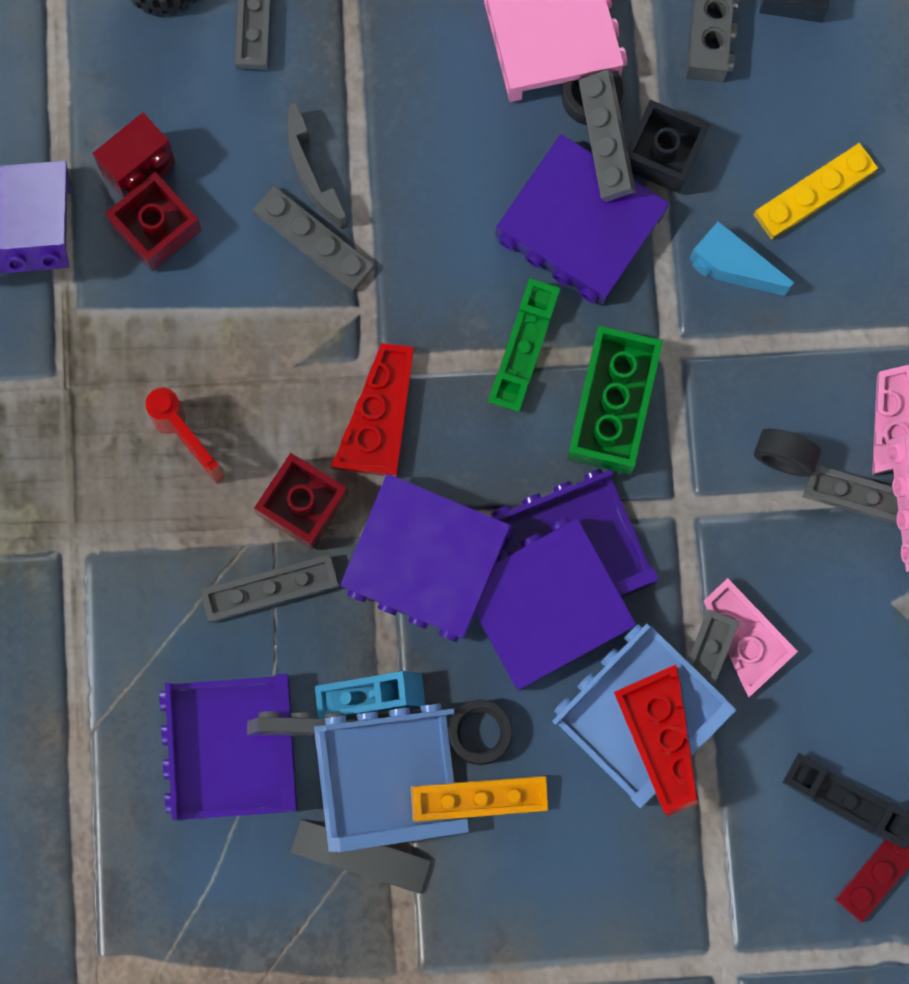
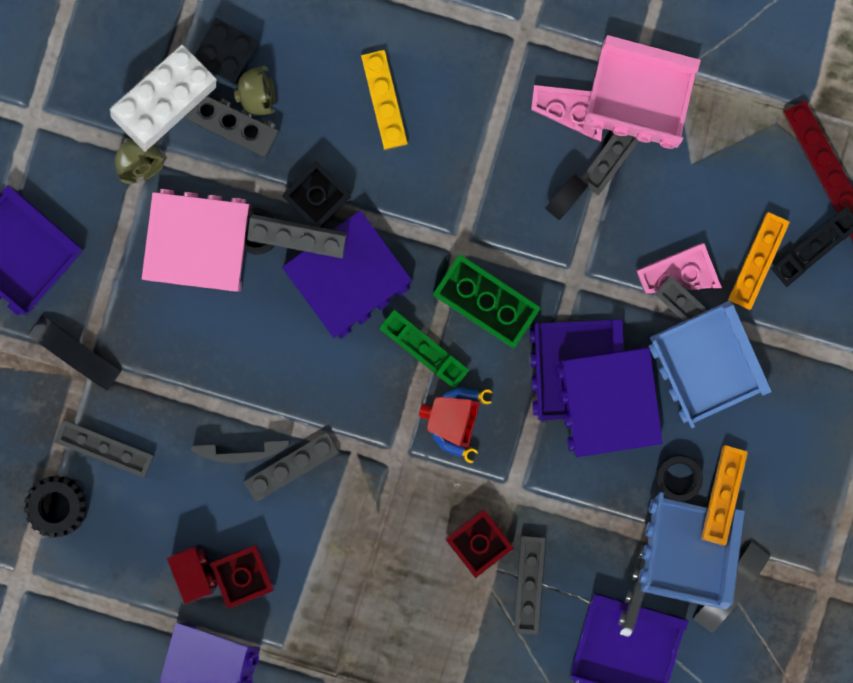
camera: 65 degrees left, 10 degrees up
red piece [145,387,224,484] -> none
dark azure slope [315,671,425,719] -> none
red wing [331,343,414,477] -> none
dark purple panel [340,474,515,642] -> none
red wing [614,664,699,817] -> none
dark azure slope [689,221,794,296] -> none
none -> olive cylinder [234,65,276,115]
none -> red torso [419,388,493,463]
none -> light orange plate [727,212,790,310]

